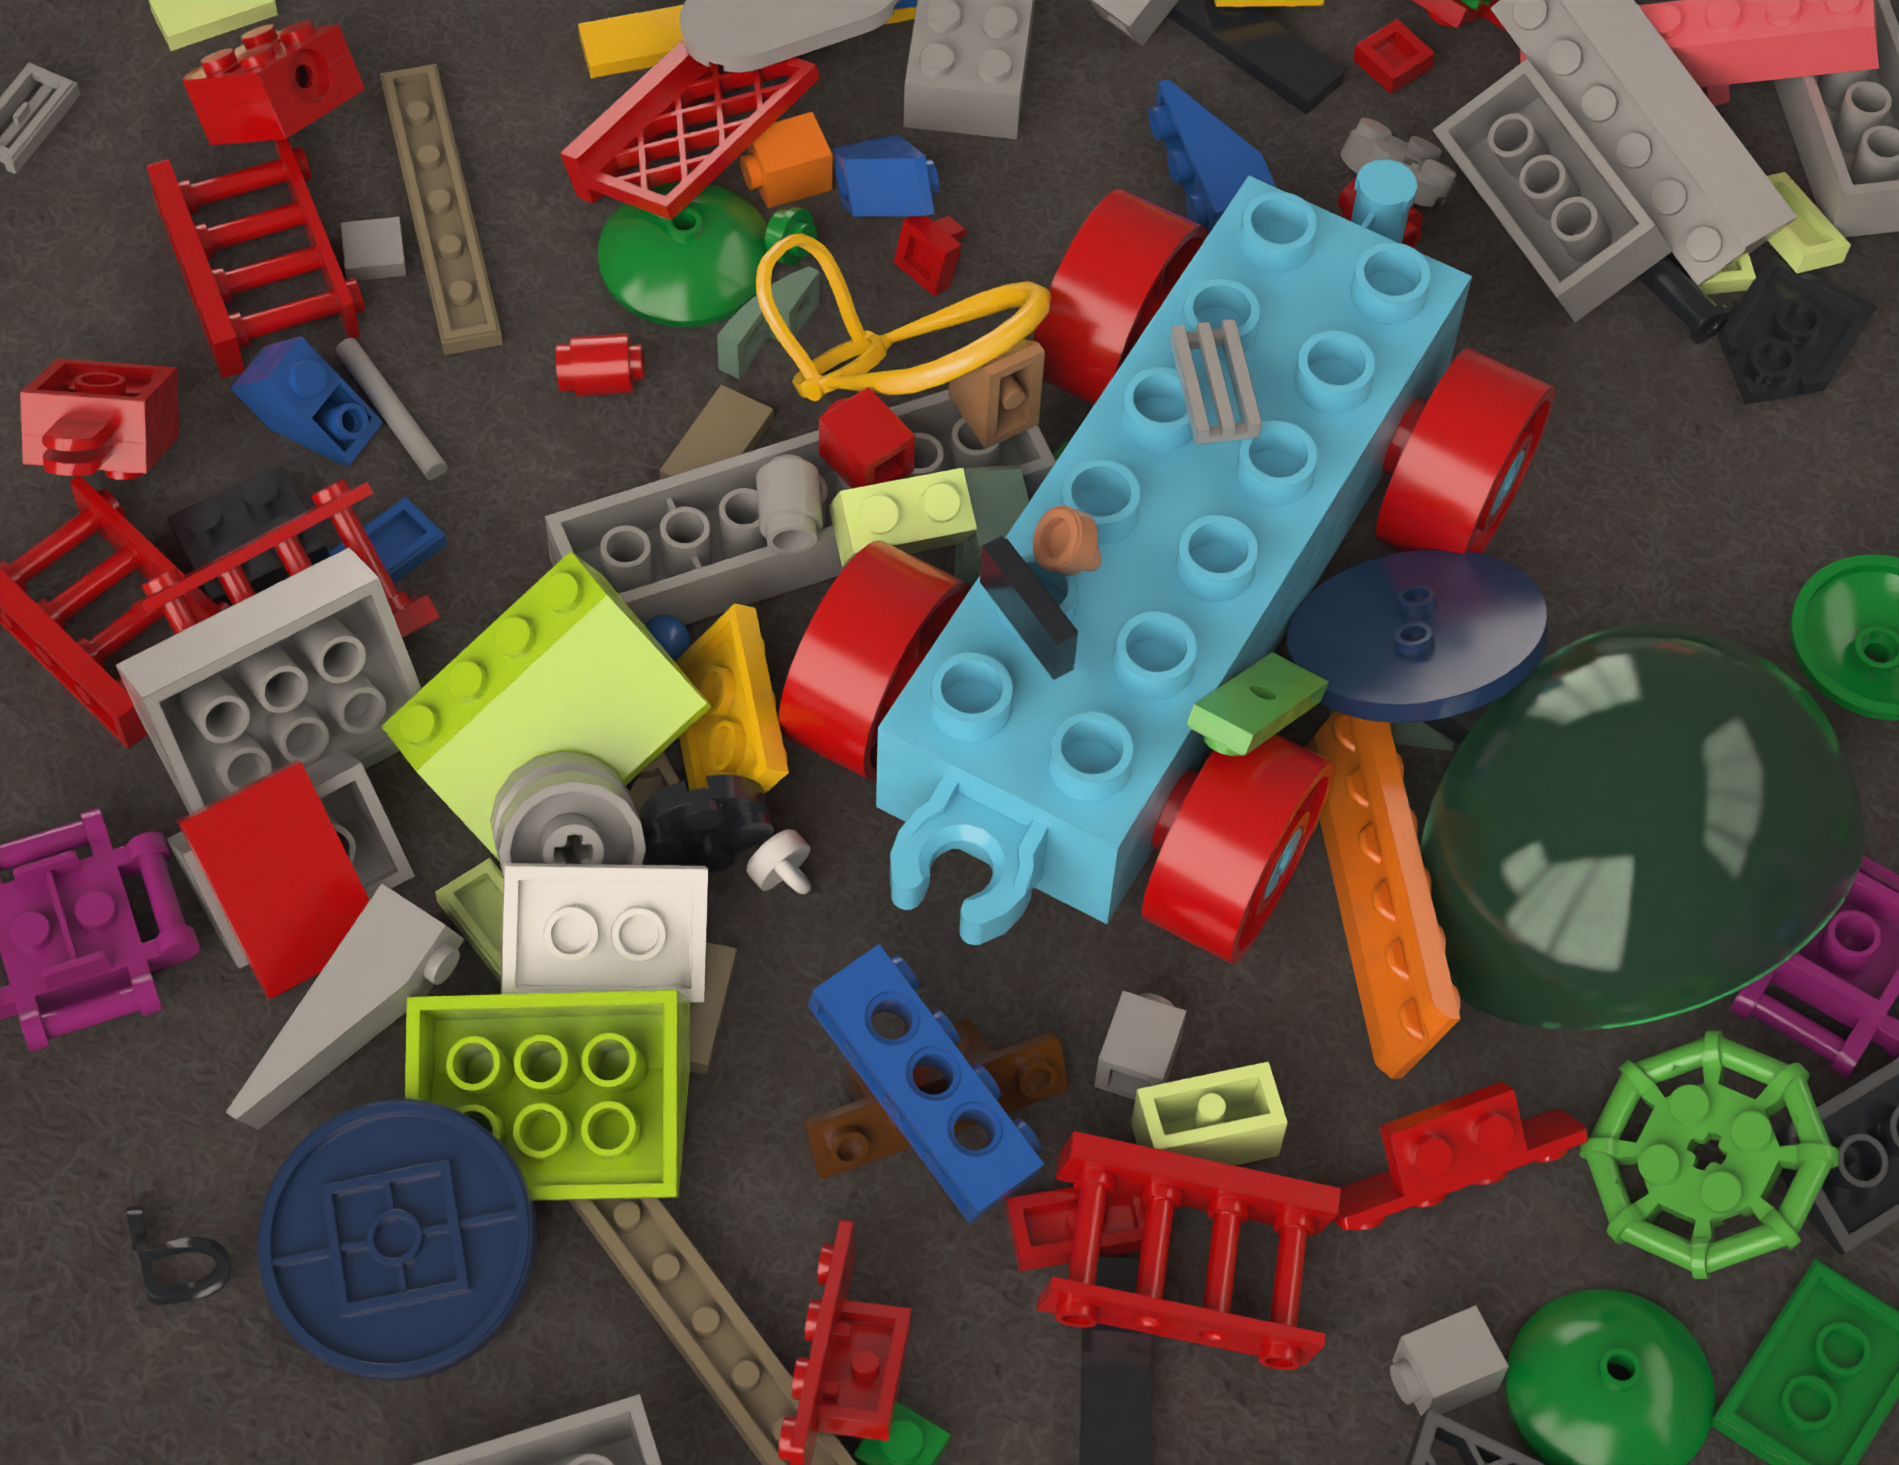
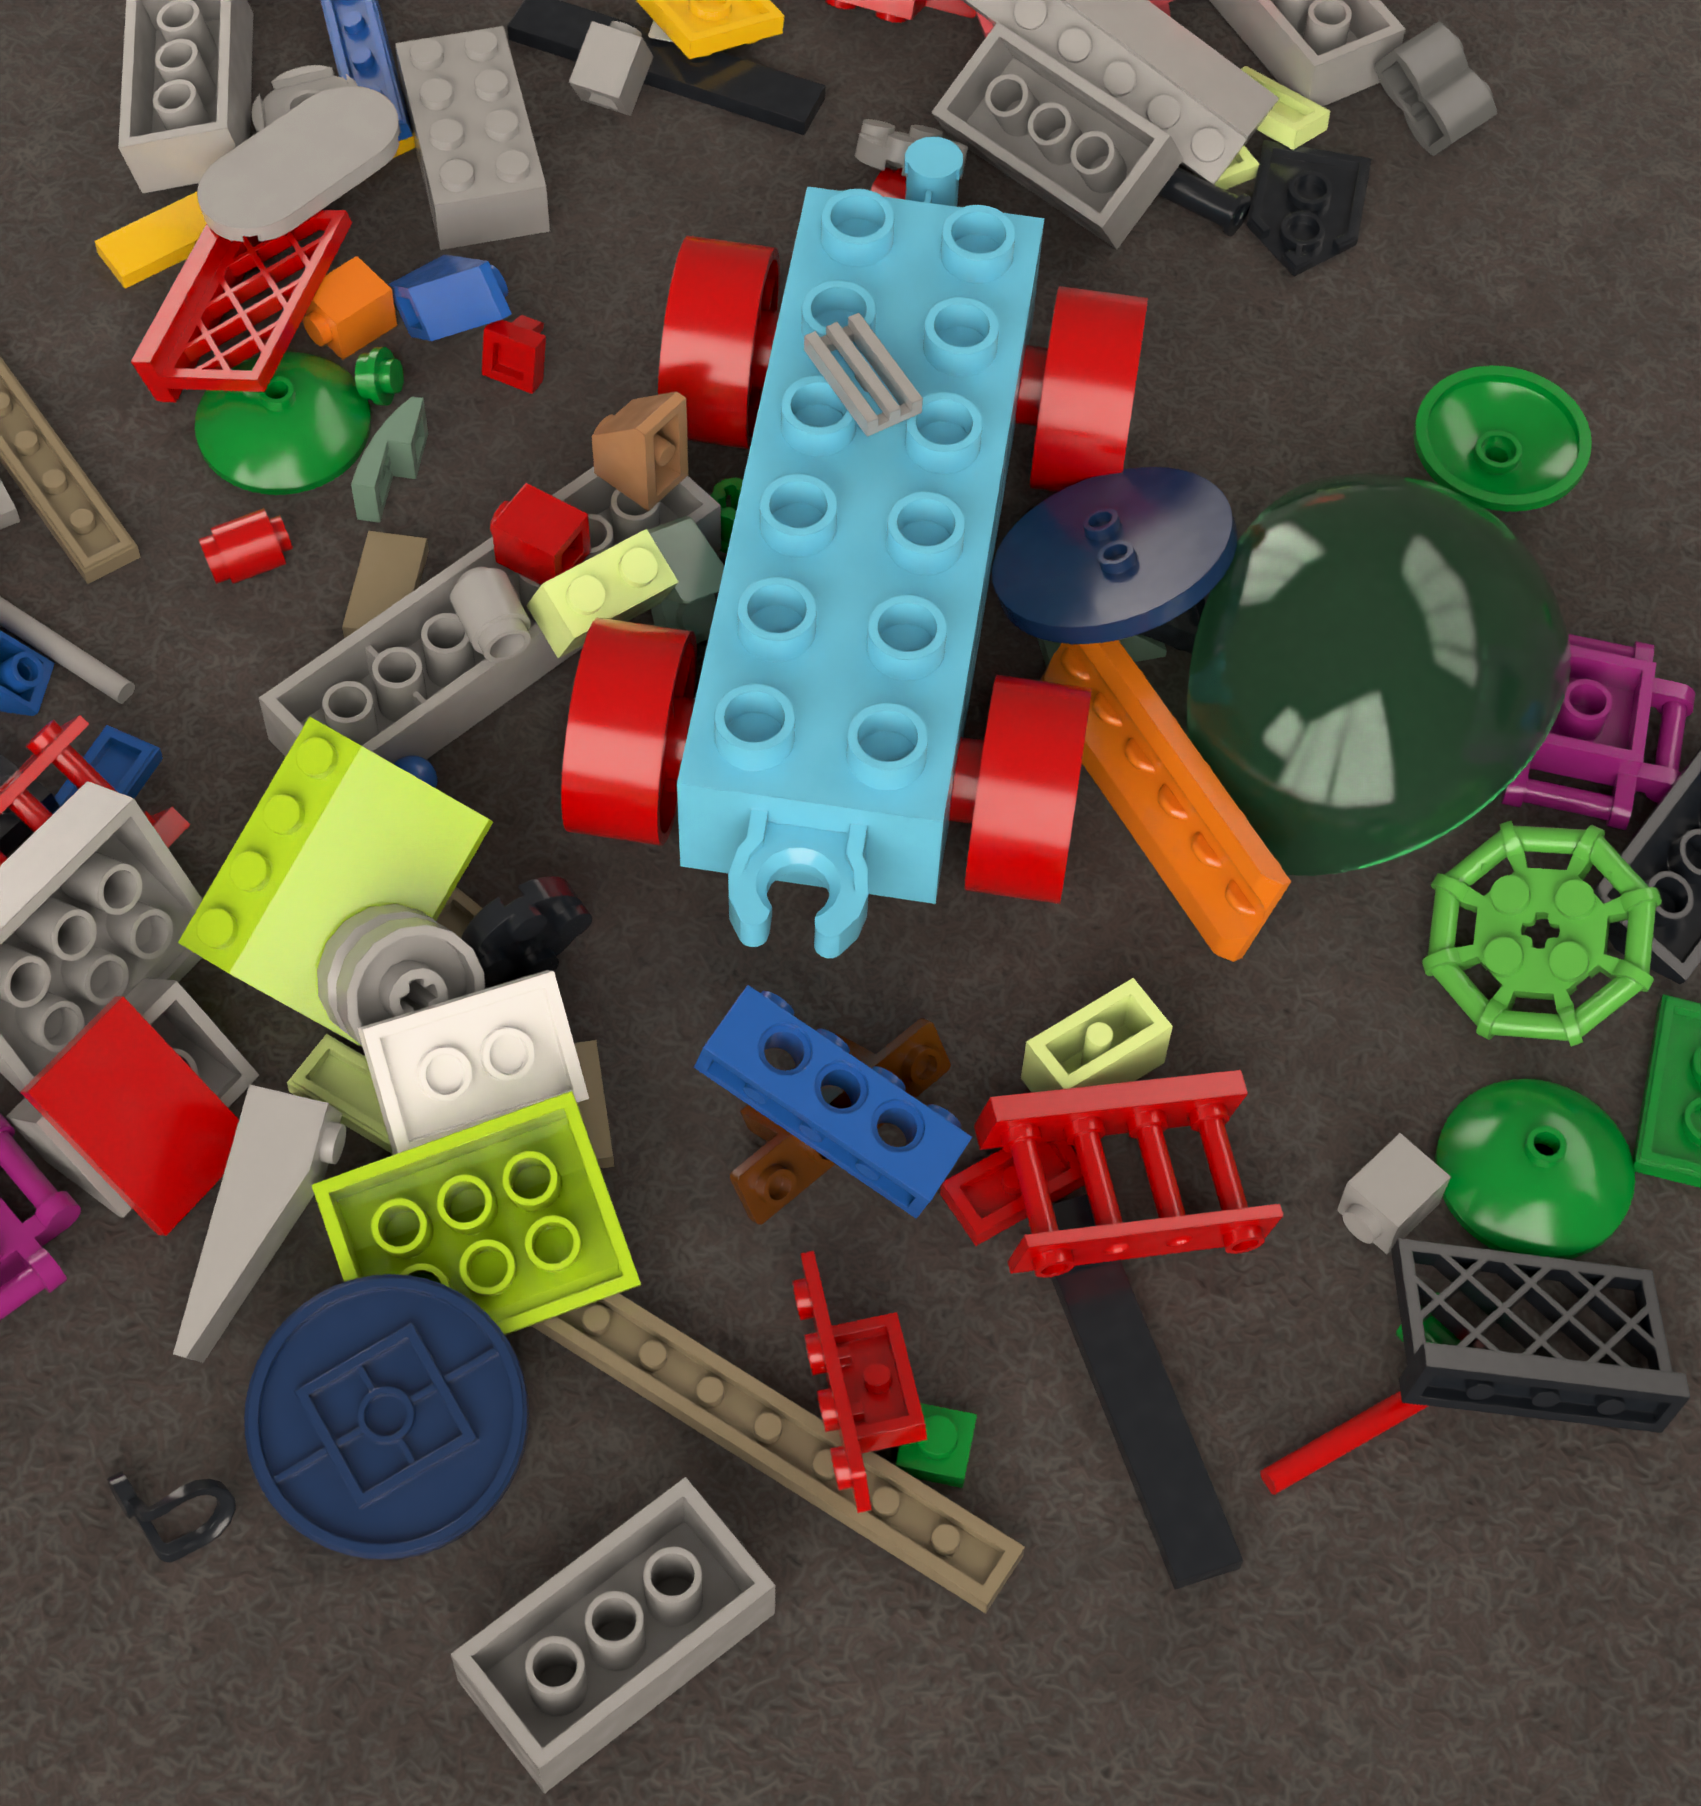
camera: 20 degrees left, 0 degrees up
yellow plate [675,603,789,794] -> none
white tile [746,829,811,894] -> none
yellow animal [756,233,1051,401] -> none
black tile [980,535,1078,680] -> none
nougat tile [1033,505,1102,576] -> none
light grey brick [1094,991,1187,1100] -> none
blue slope [1148,79,1277,235] -> none
bright green tile [1186,652,1329,756] -> none
red bracket [1332,1081,1589,1230] -> none
red plate [1353,19,1435,95] -> none

